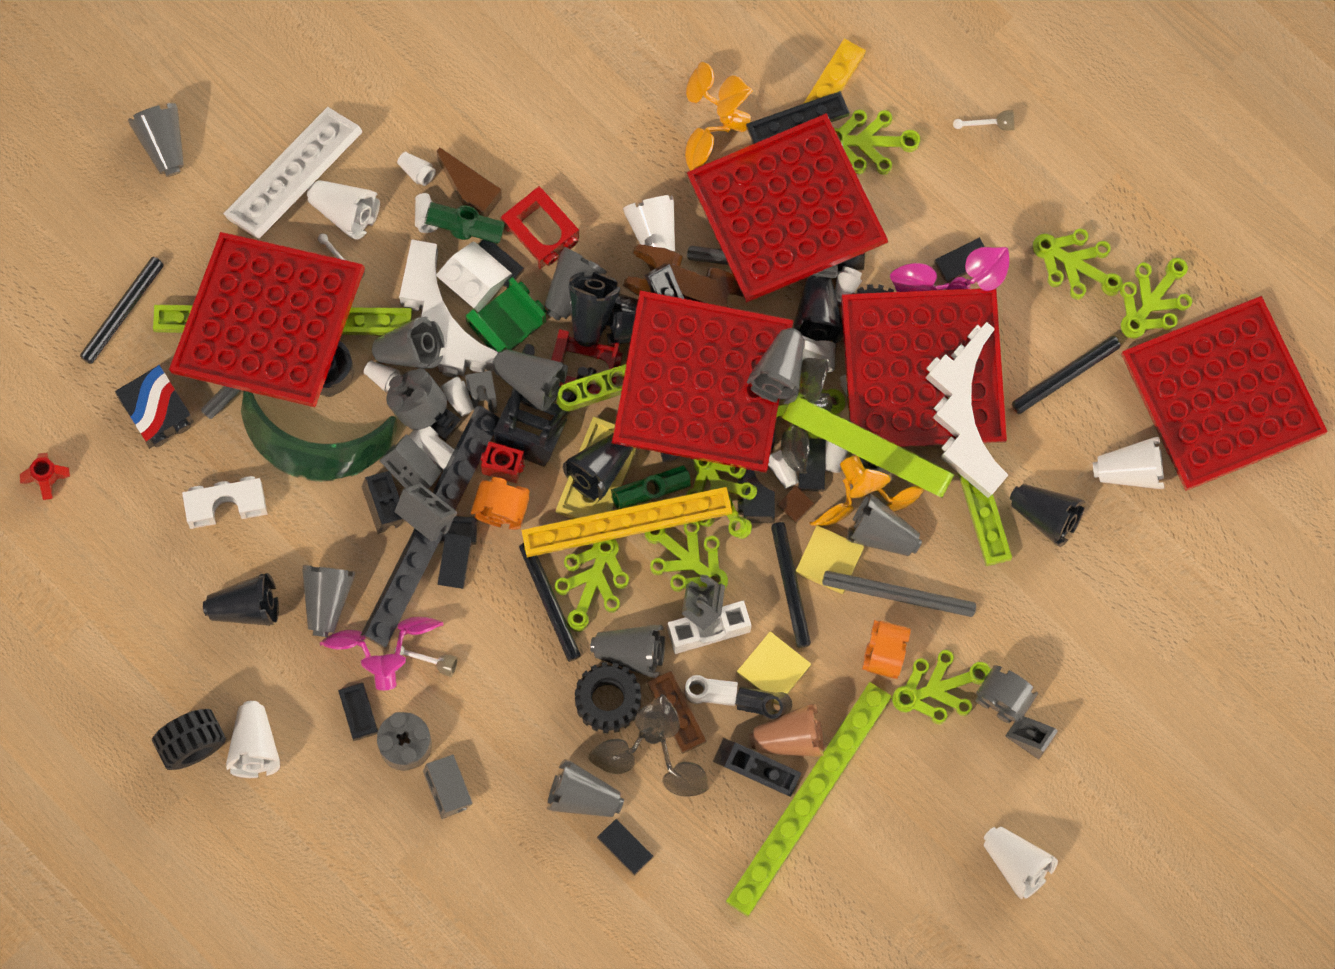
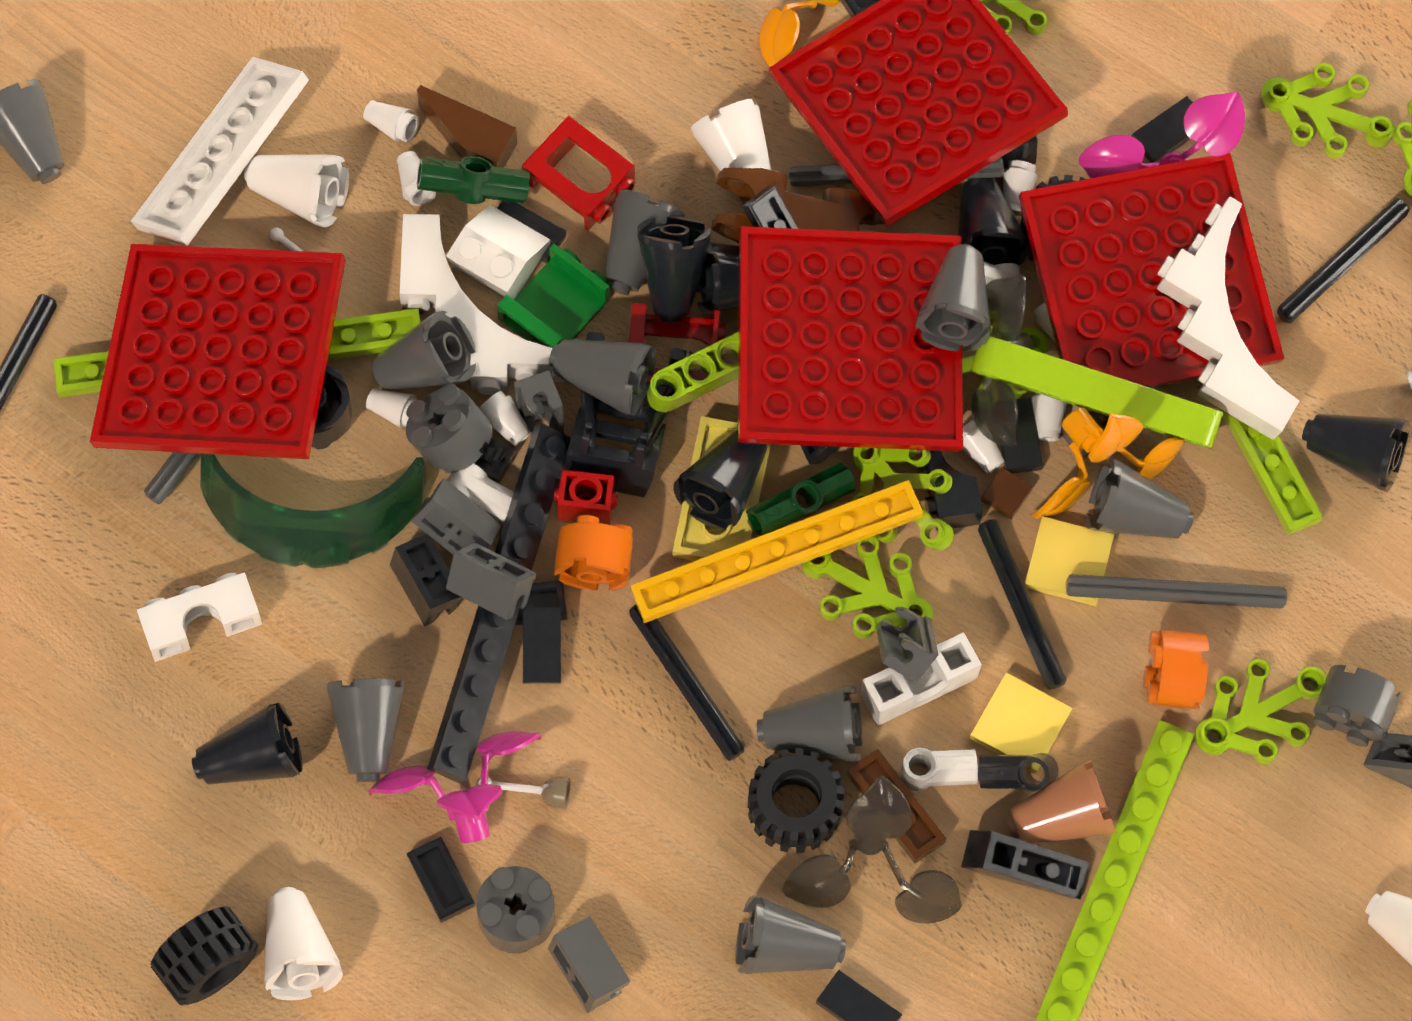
camera: 10 degrees left, 5 degrees down
panel [115,365,194,449] -> none
lime plant [555,539,629,632] -> none

